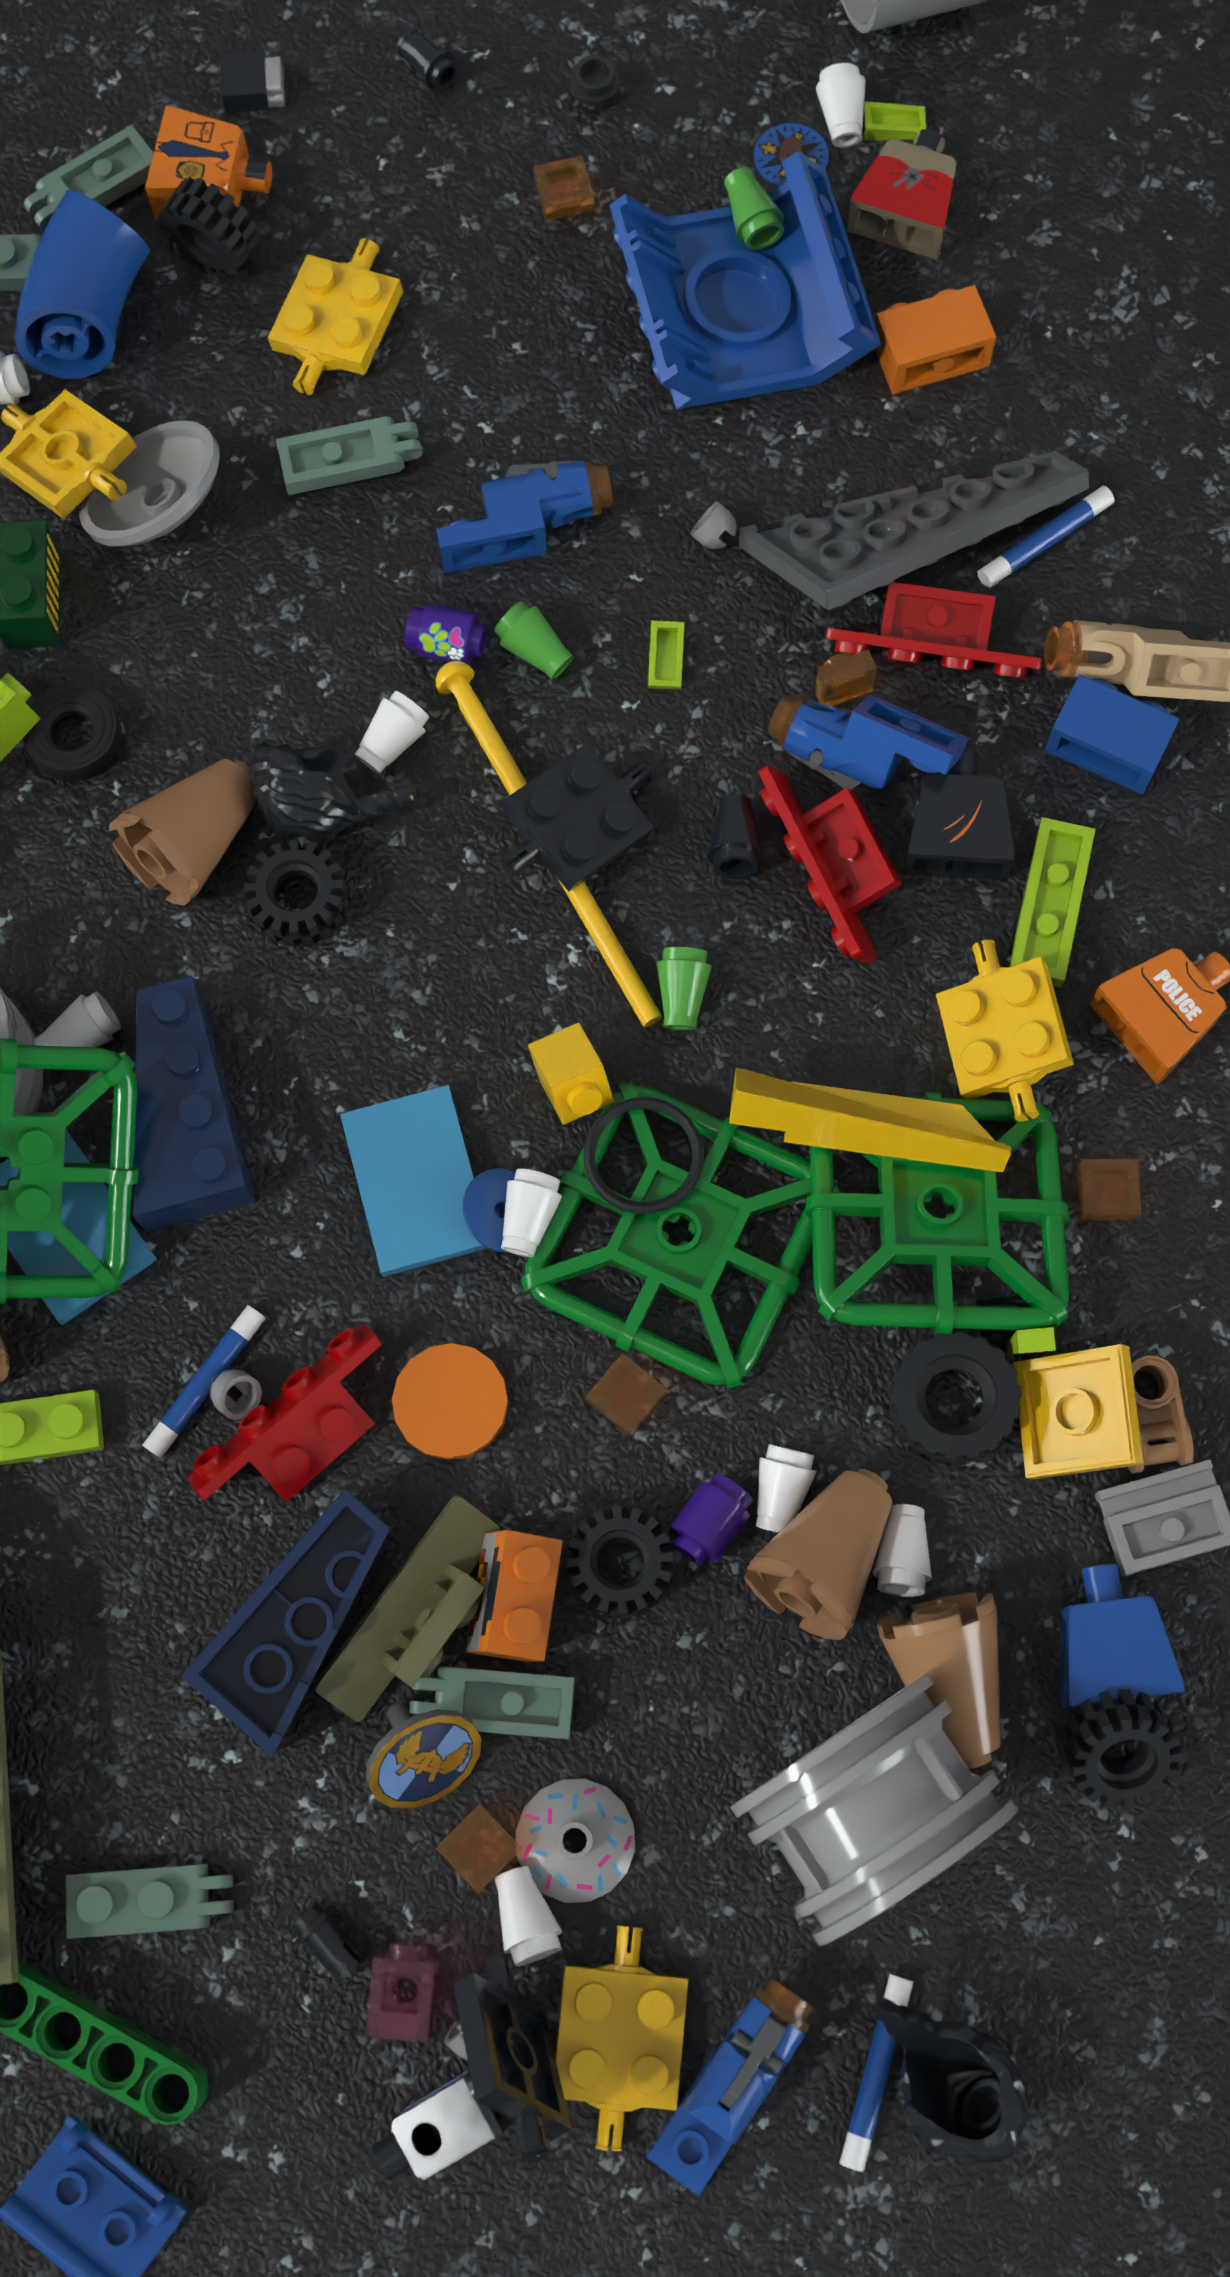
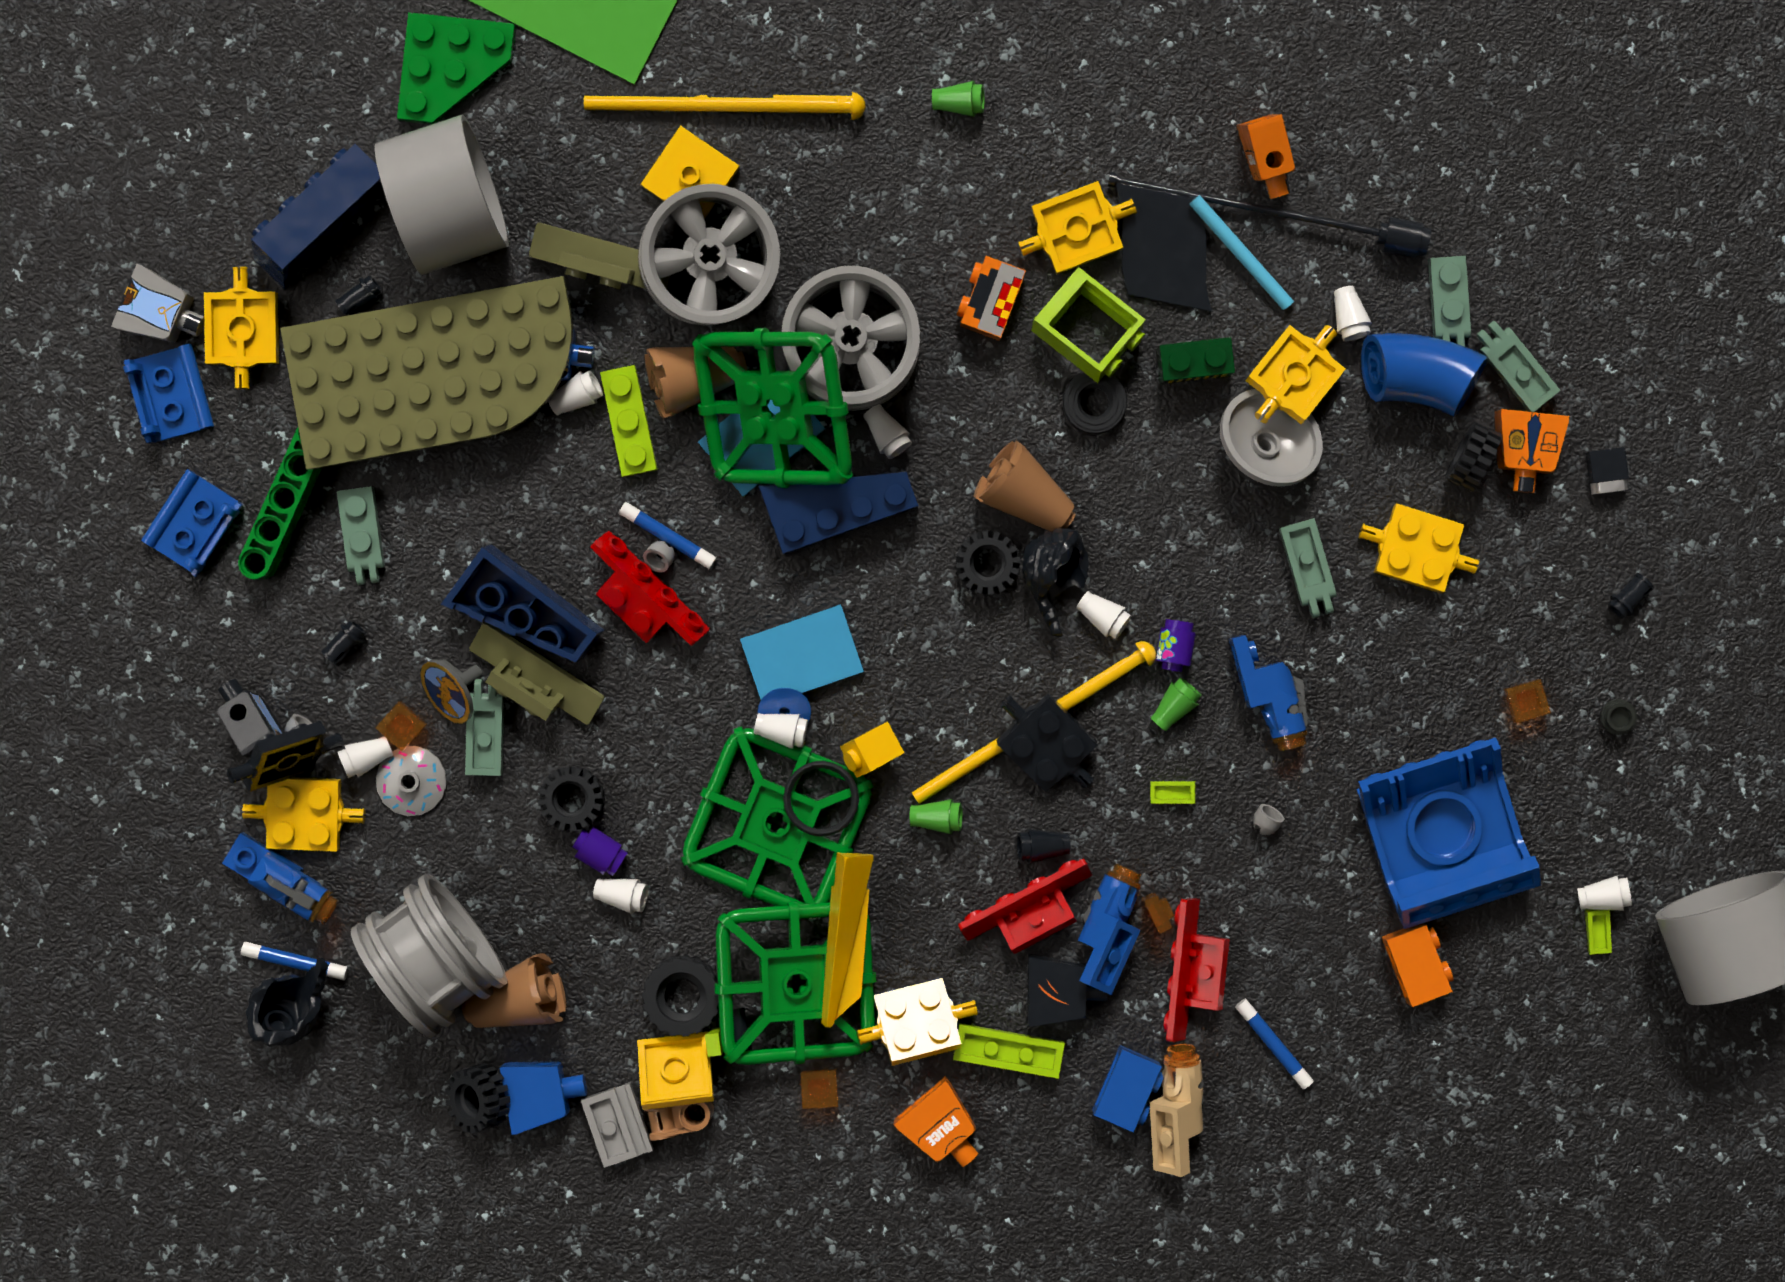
camera: 80 degrees right, 15 degrees up
clear pink brick [365,1944,440,2042] -> none
orange tile [392,1343,508,1460] -> none
orange brick [465,1530,563,1662] -> none
clear orange plate [585,1353,667,1437] -> none
bright green cone [724,167,784,250] -> none
dark grey wing [737,451,1089,610] -> none
medium nougat cone [744,1469,893,1640] -> none
piece [754,123,829,187] -> none
torso [847,129,957,260] -> none
white cone [872,1504,932,1597] -> none

